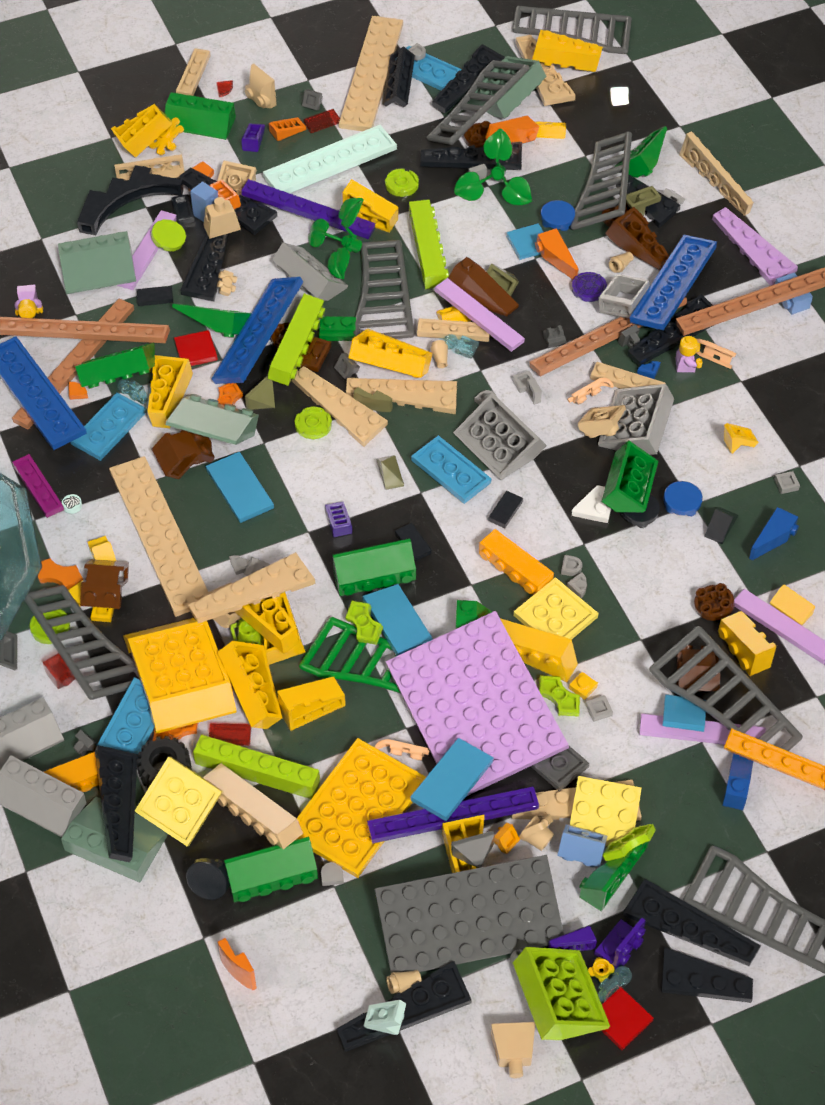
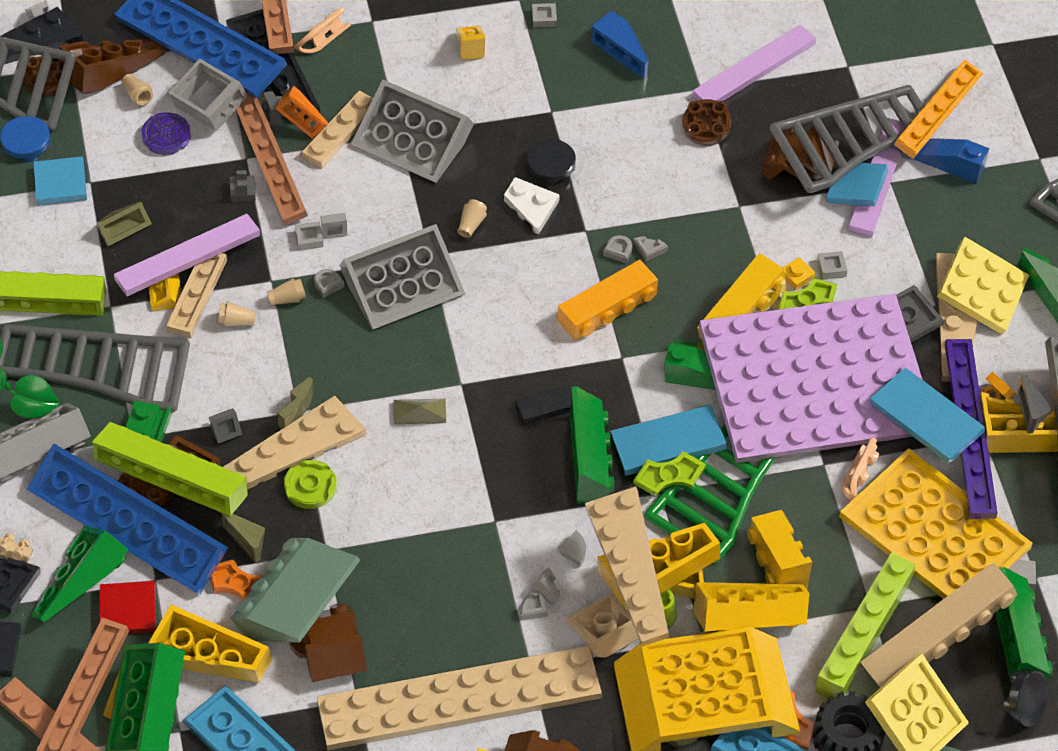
camera: 80 degrees left, 0 degrees up
clear light blue plate [117,379,148,404] -> none
dark azure tile [206,451,274,523] -> none
clear red tile [209,723,252,746] -> none
dark purple slope [325,501,352,537] -> none
tan wing [346,378,457,414] -> none
yellow wedge [348,328,433,378] -> none
dark azure plate [411,435,492,504] -> none
clear light blue plate [443,334,479,359] -> none
reddish brown wedge [448,257,519,317] -> none
black tile [488,490,523,529] -> none
light yellow plate [513,577,598,639] -> none
tan piece [519,814,554,851] -> none
orange slope [535,228,579,279] -> none
medium blue brick [557,824,608,867] -> none
light nougat piece [567,377,614,405] -> none
tan slope [578,405,626,438] -> none
green slope [601,440,658,512] -> none
lime tile [603,824,656,861] -> none
olive slope [626,186,661,216] -> none
blue tile [637,361,661,379] -> none
blue tile [664,481,703,517] -> none
piece [675,336,702,372] -> none
black slope [705,507,738,544] -> none
yellow wedge [718,611,776,676] -> none
yellow slope [769,585,815,625] -> none
none -> tan cone [267,278,306,306]
none -> orange slope [275,86,328,139]
none -> tan cone [457,199,487,238]

